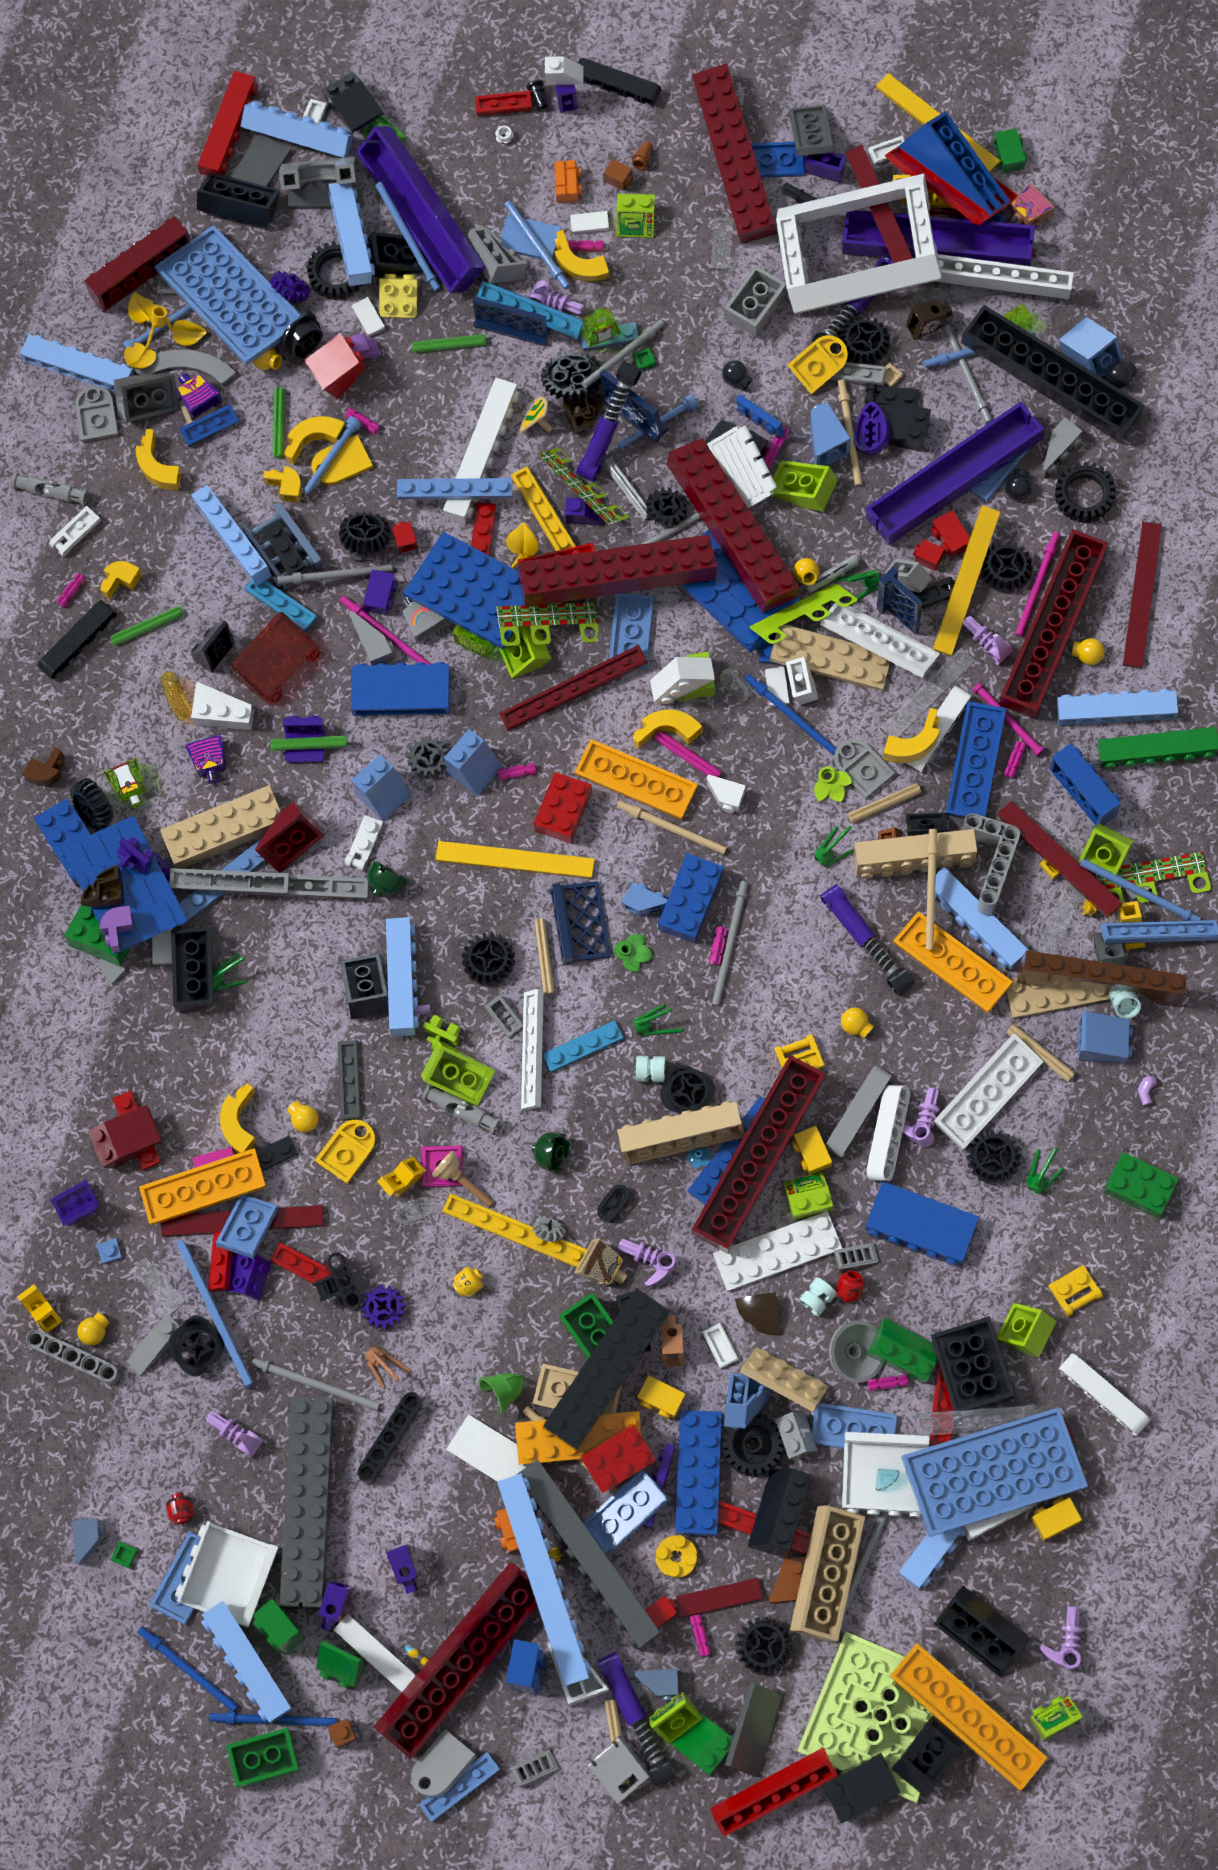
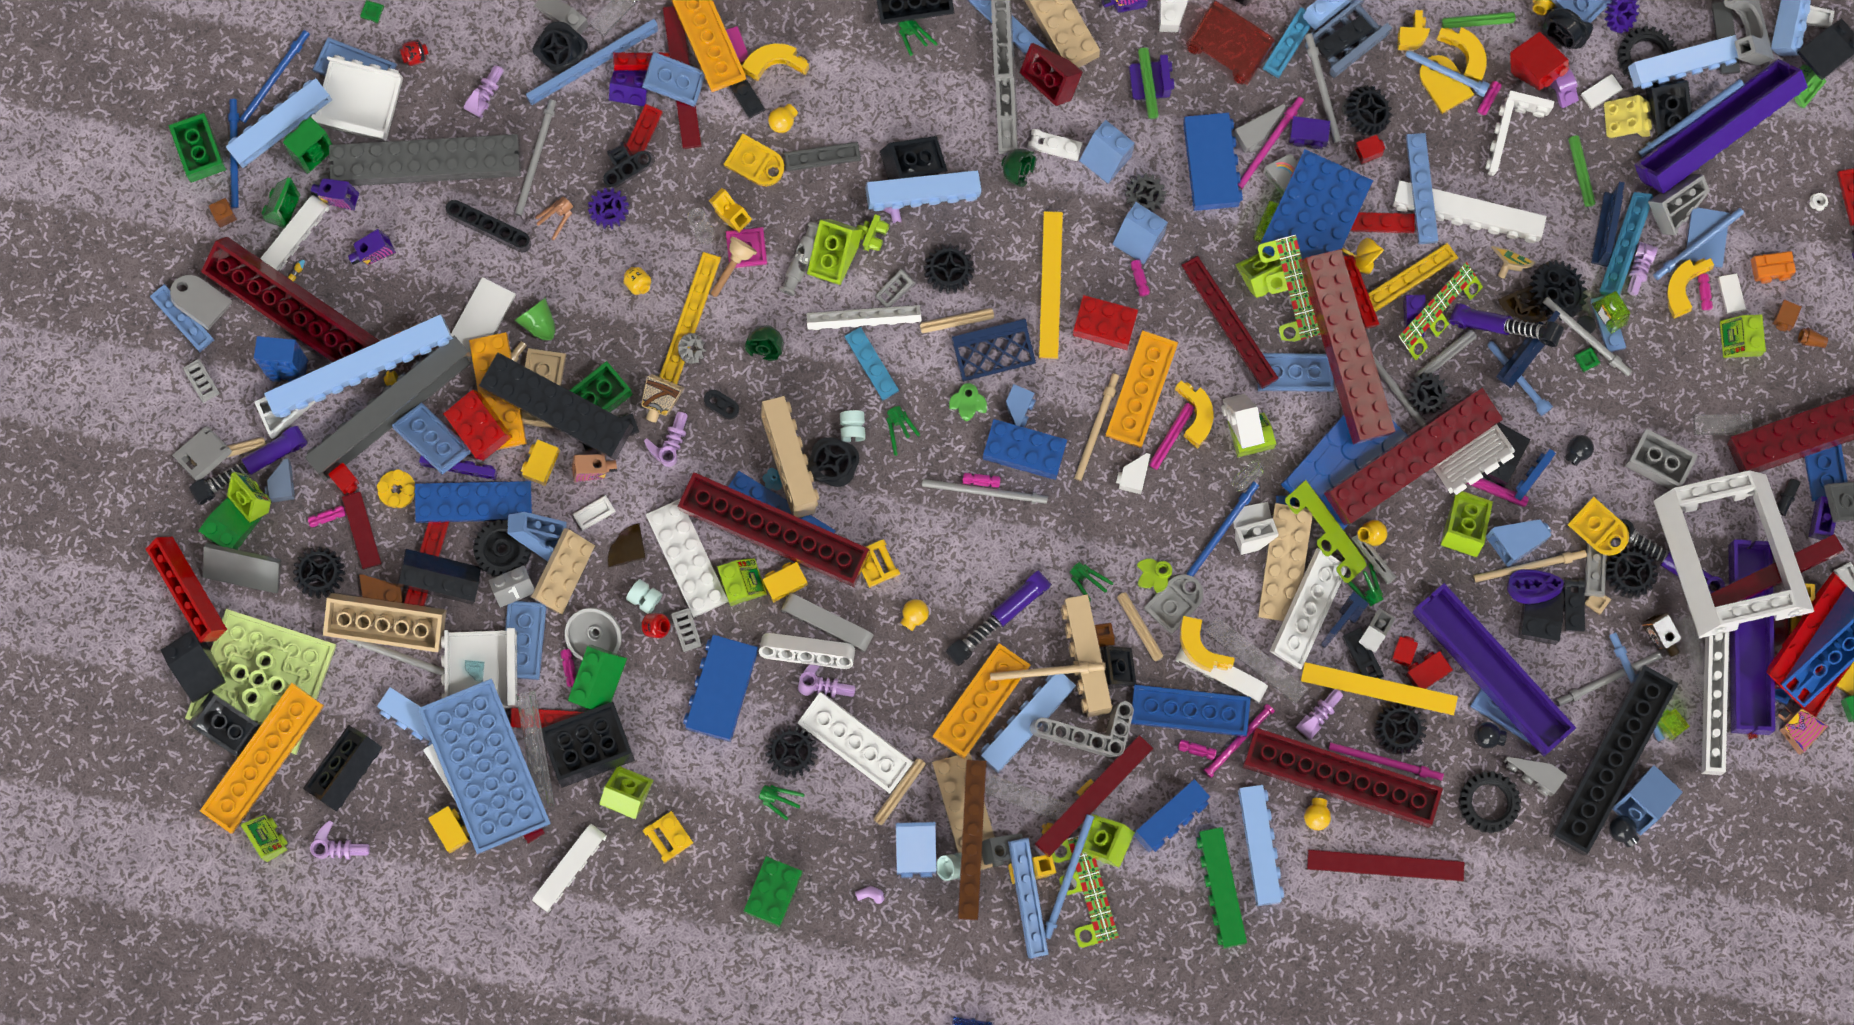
camera: 75 degrees right, 5 degrees up
none -> white bracket [1485,91,1554,176]
none -> black tile [1577,315,1596,334]

